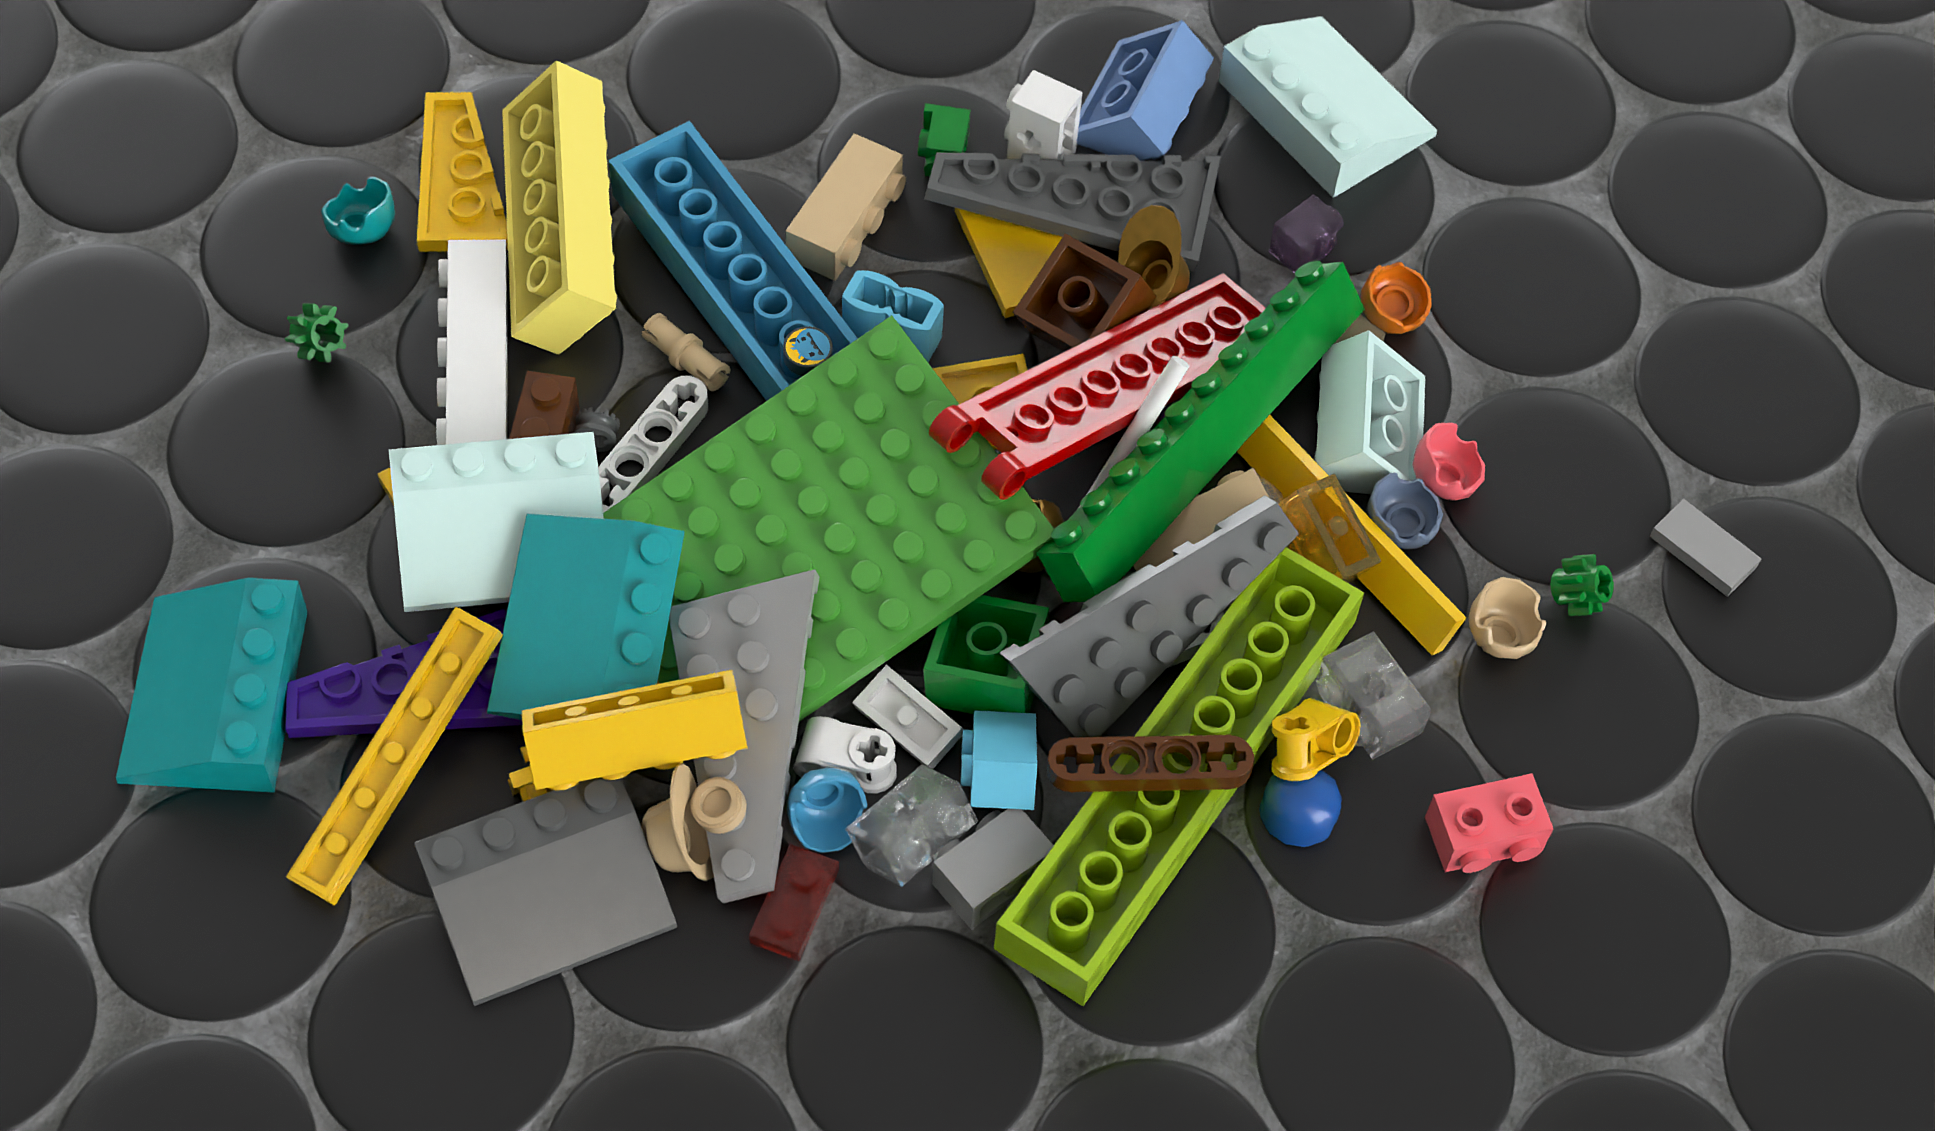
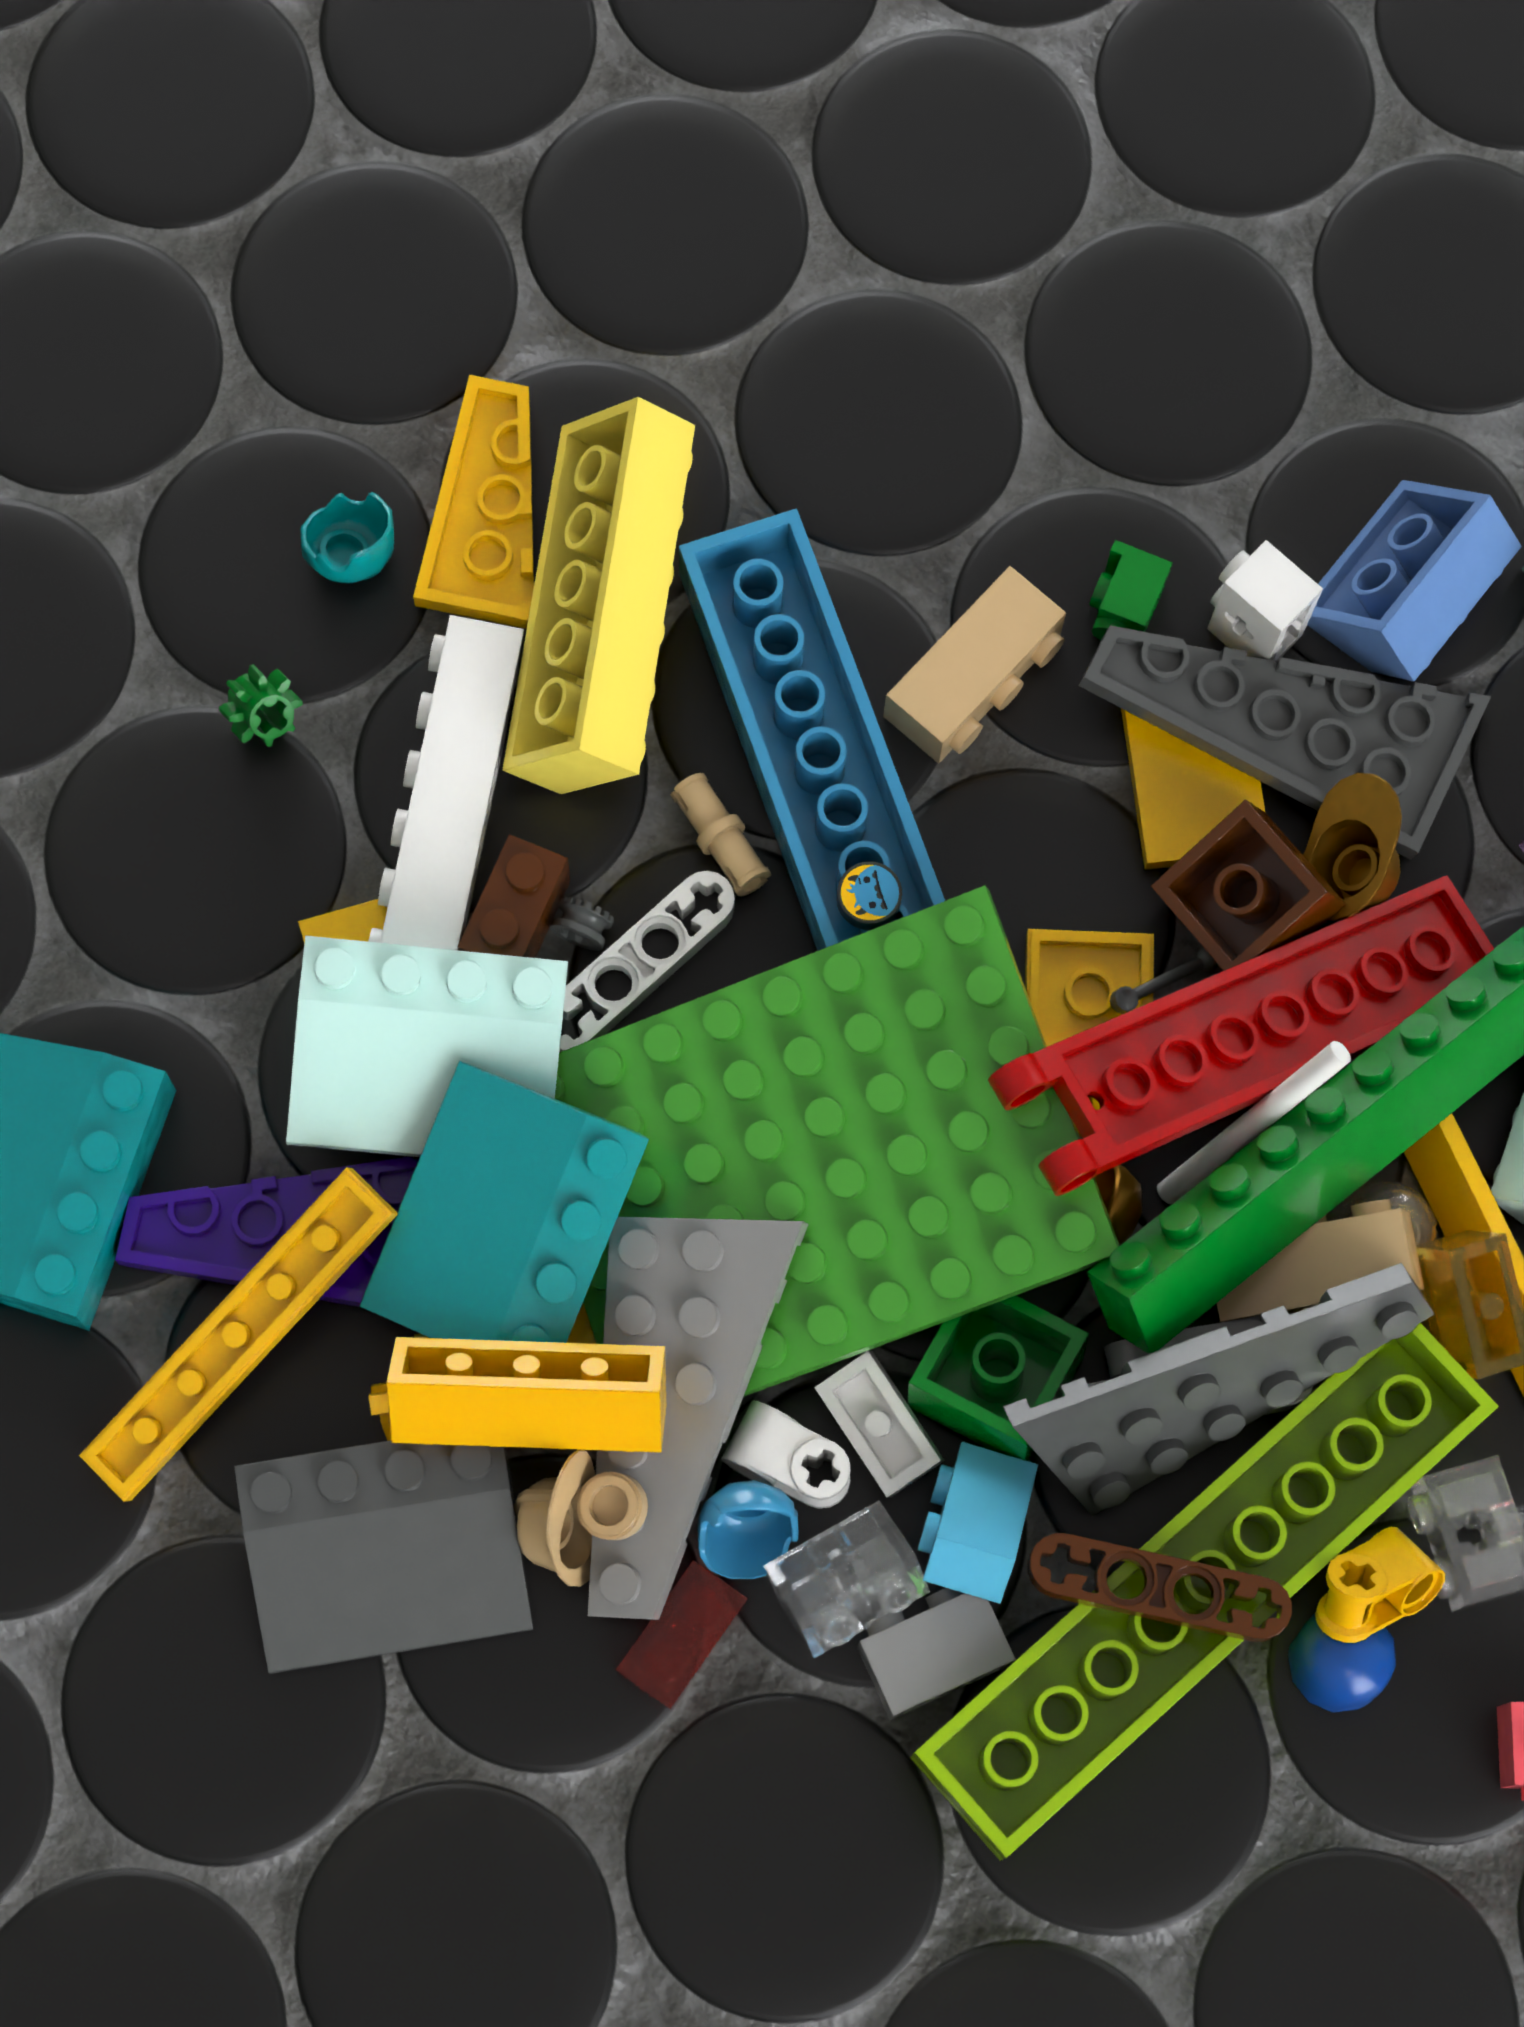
camera: 15 degrees right, 15 degrees up
medium azure brick [842,270,944,362] -> none

